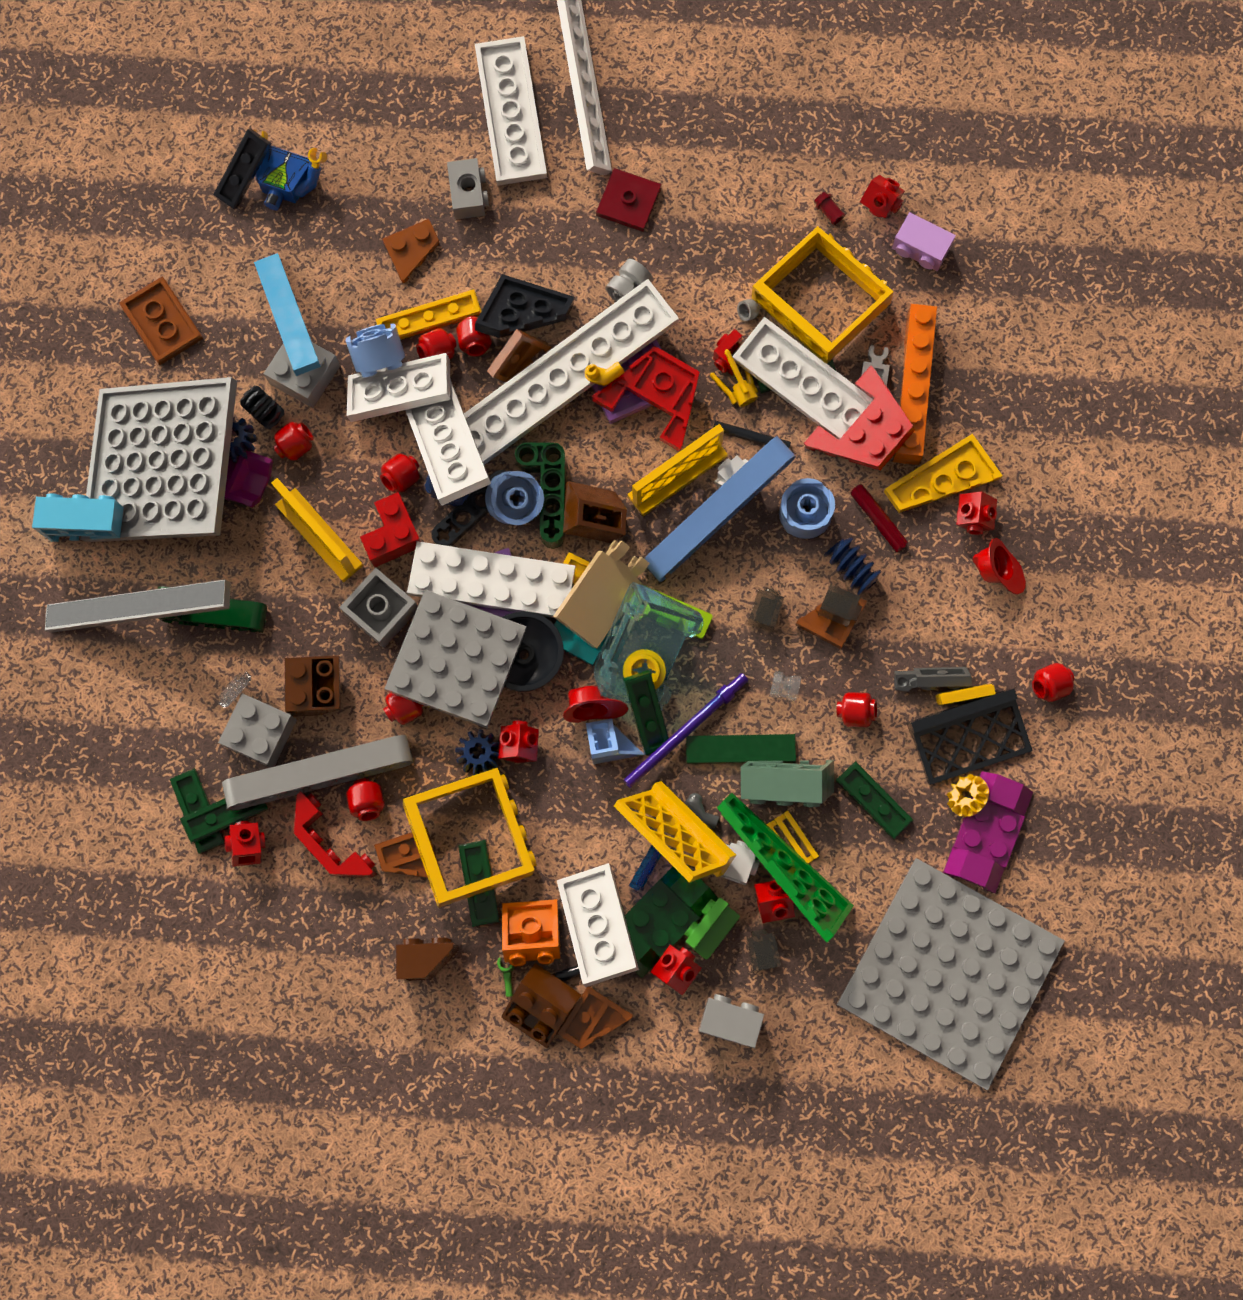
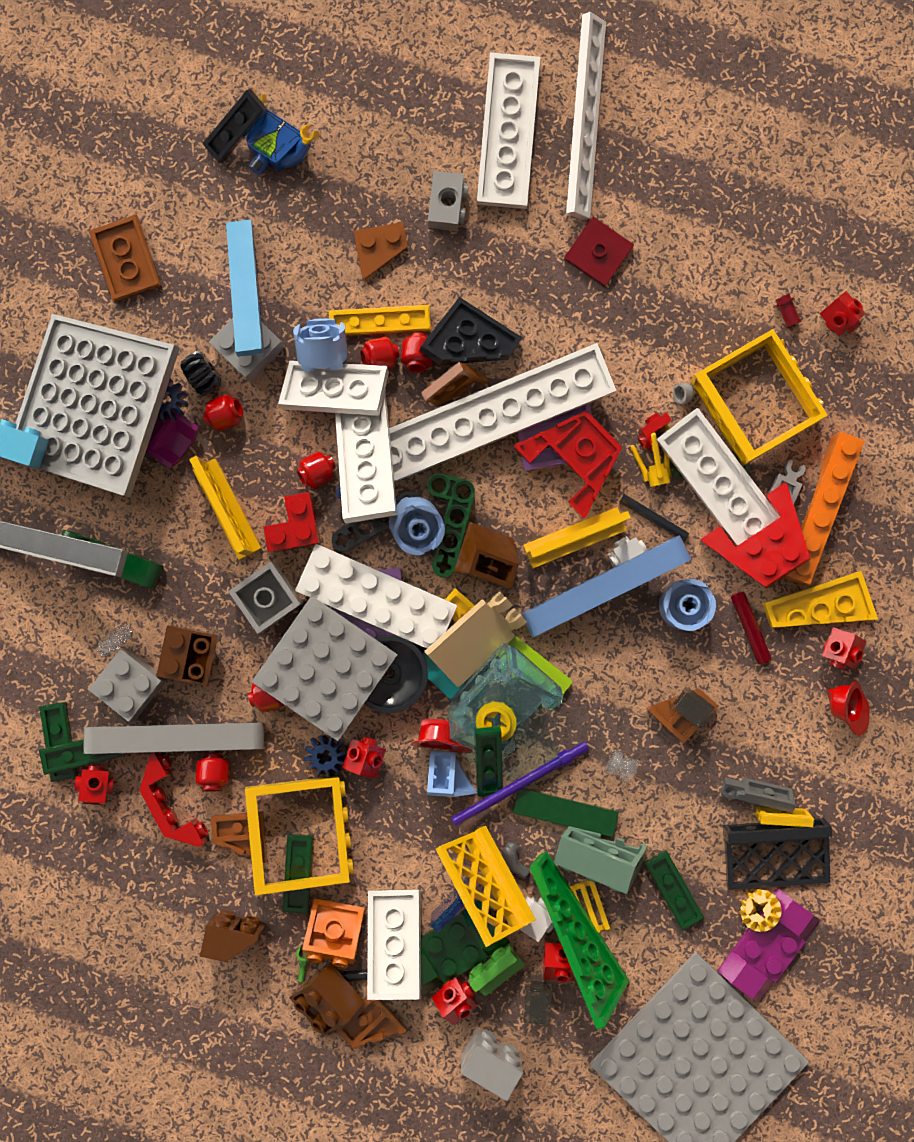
camera: 10 degrees right, 10 degrees up
yellow arm [585,362,625,386] -> none
light grey wheel [605,259,654,302] -> none
clear smoke brick [748,588,784,632] -> none
dark blue piece [824,537,881,597] -> none
red head [836,692,878,727] -> none
lavender brick [892,212,956,271] -> none
red head [1032,663,1075,702] -> none

